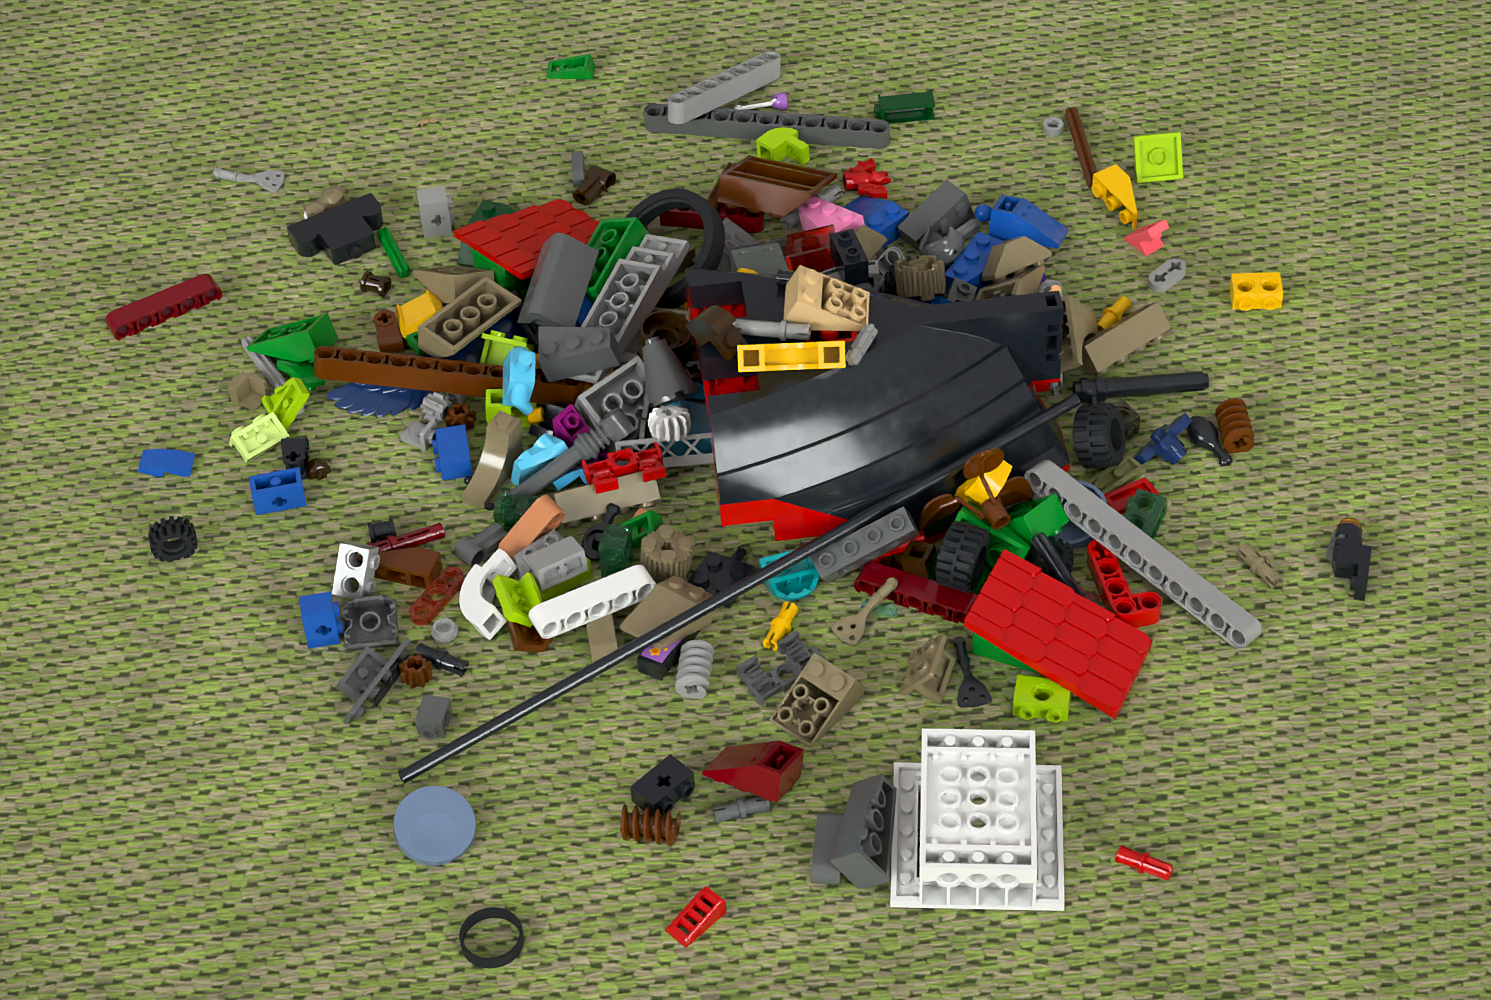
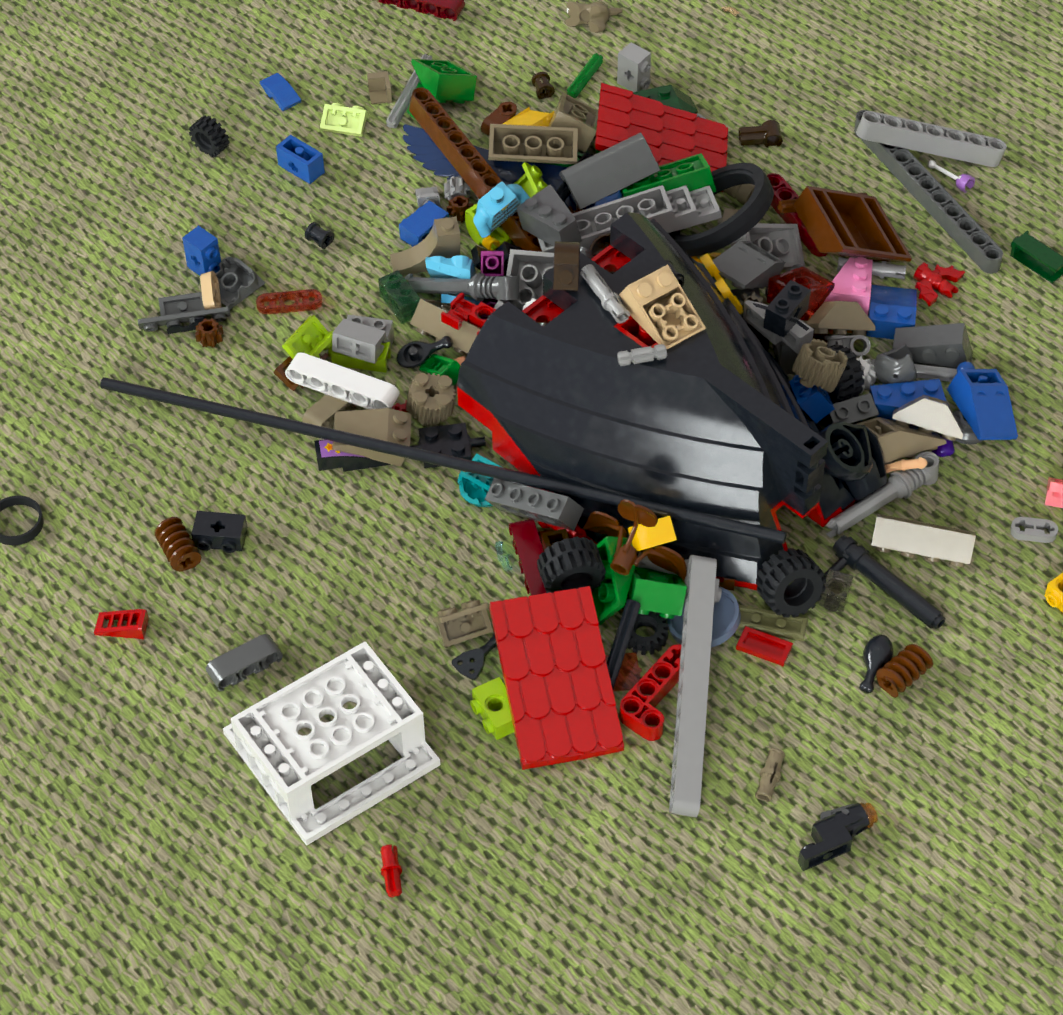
camera: 50 degrees right, 5 degrees up
lime wing [261,377,310,430] -> none
black piece [281,435,310,479] -> none
black brick [287,193,383,265] -> none
dark brown piece [305,458,331,480] -> none
light grey brick [332,541,380,599] -> none
reddish brown slope [357,547,443,590] -> none
dark red pin [366,522,445,552] -> none
sand blue piece [393,786,476,866] -> none
black pin [414,643,469,677] -> none
dark grey brick [415,695,453,739] -> none
light grey plate [431,618,458,643] -> none
dark grey piece [454,522,507,567] -> none
white arch [459,548,517,641] -> none
nougat beam [498,494,565,562] -> none
green slope [546,54,596,79] -> none
dark grey beam [571,151,585,187] -> none
clear green brick [598,524,634,578] -> none
light grey piece [675,640,714,699] -> none
dark red slope [702,740,805,803] -> none
dark grey pin [712,796,770,824] -> none
dark grey piece [736,631,826,705] -> none
yellow arch [737,341,846,372] -> none
lime brick [756,127,810,165] -> none
yellow pin [762,601,799,651] -> none
dark tan slope [769,653,866,748] -> none
dark grey wedge [829,774,897,889] -> none
dark tan piece [831,577,898,647] -> none
dark tan arch [1059,294,1098,372] -> none
yellow pin [1097,296,1131,333] -> none
clear green brick [1124,488,1167,540] -> none
dark blue plant [1133,413,1192,465] -> none
none -> tan beam [200,271,221,310]

